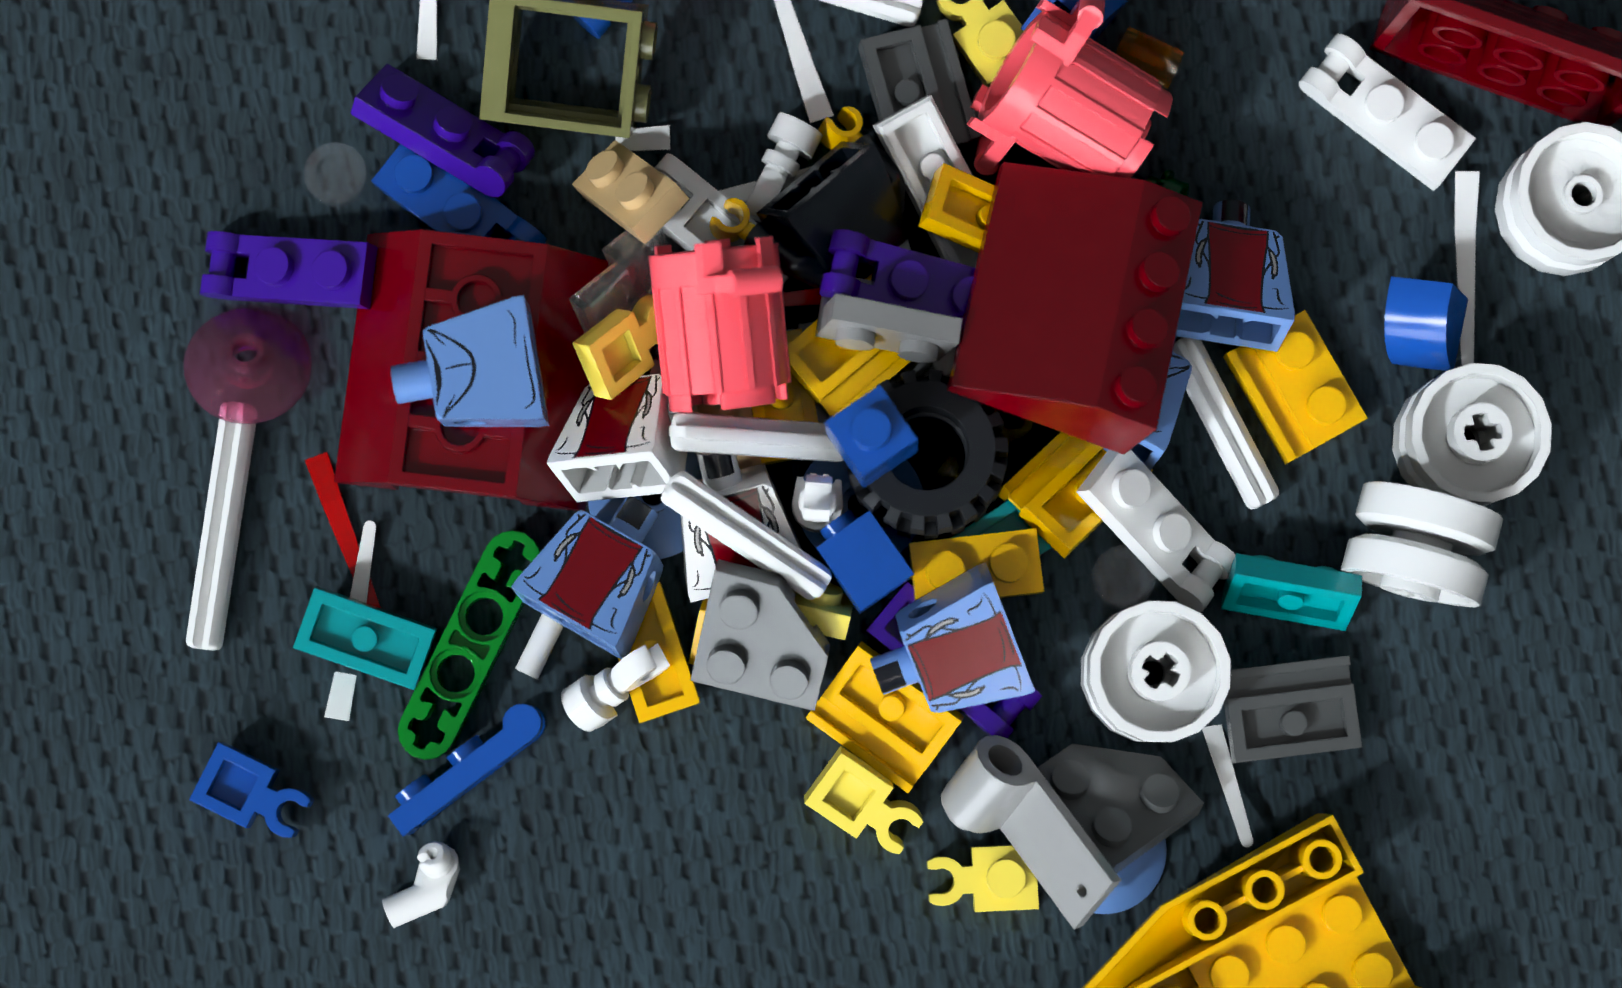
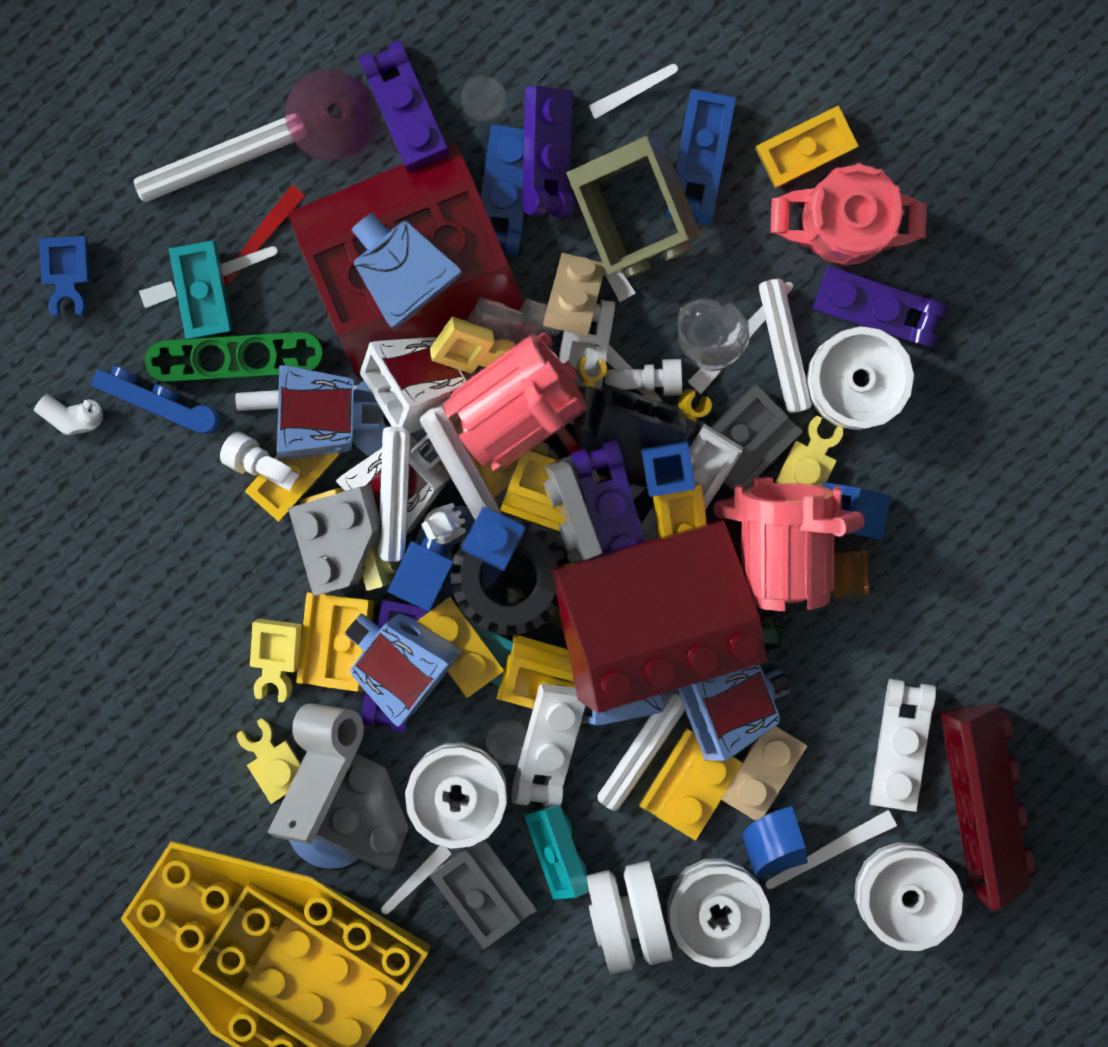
camera: 60 degrees right, 5 degrees up
none -> blue brick [641,442,696,497]
none -> clear hair [678,298,749,371]
none -> tan plate [721,726,807,821]

